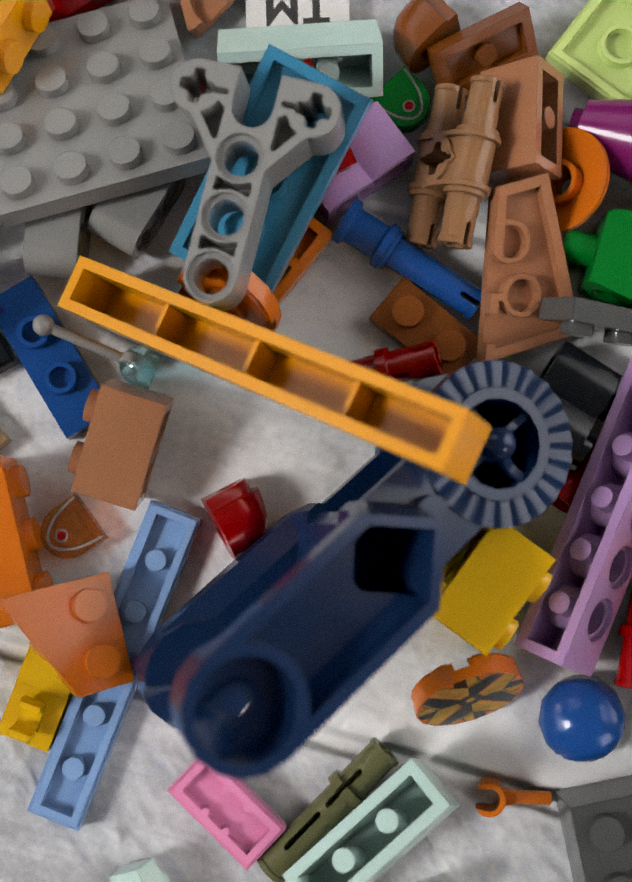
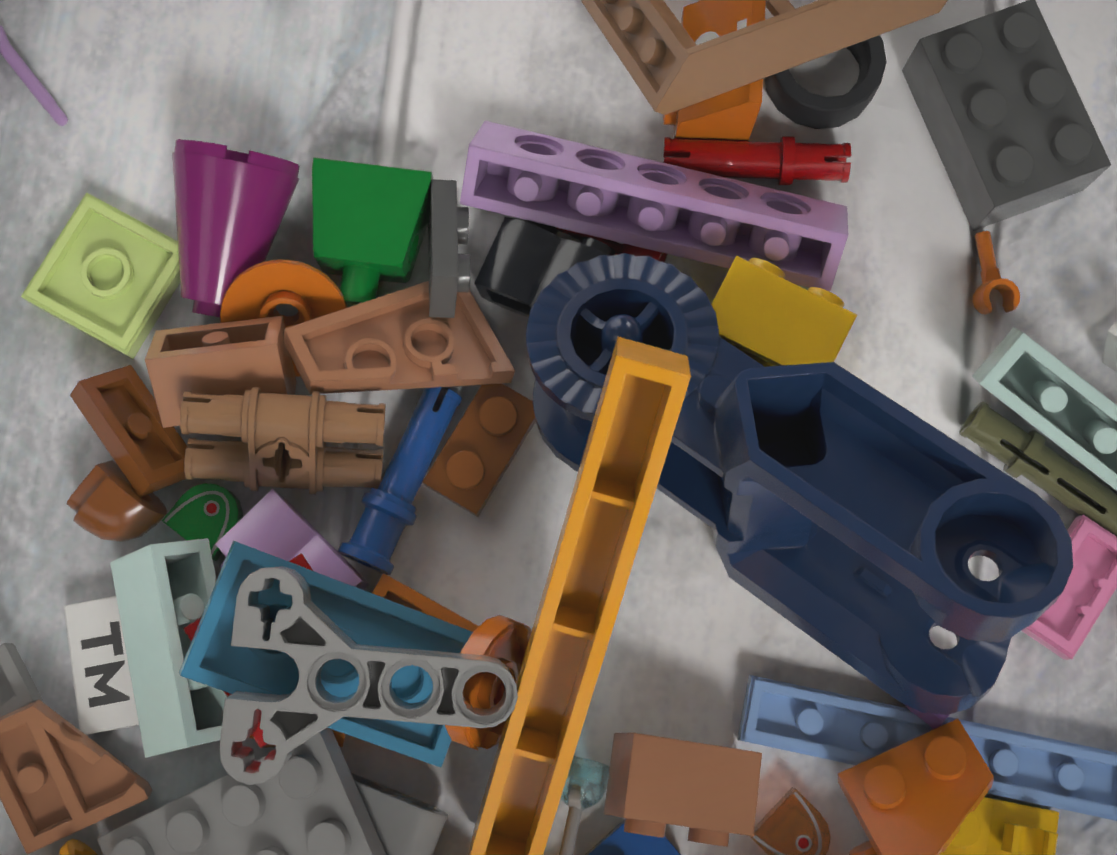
camera: 100 degrees left, 5 degrees down
red piece [201,478,267,560] -> none
red pin [349,340,443,383] -> none
tile [411,653,525,726] -> none
blue hair [538,675,625,762] -> none

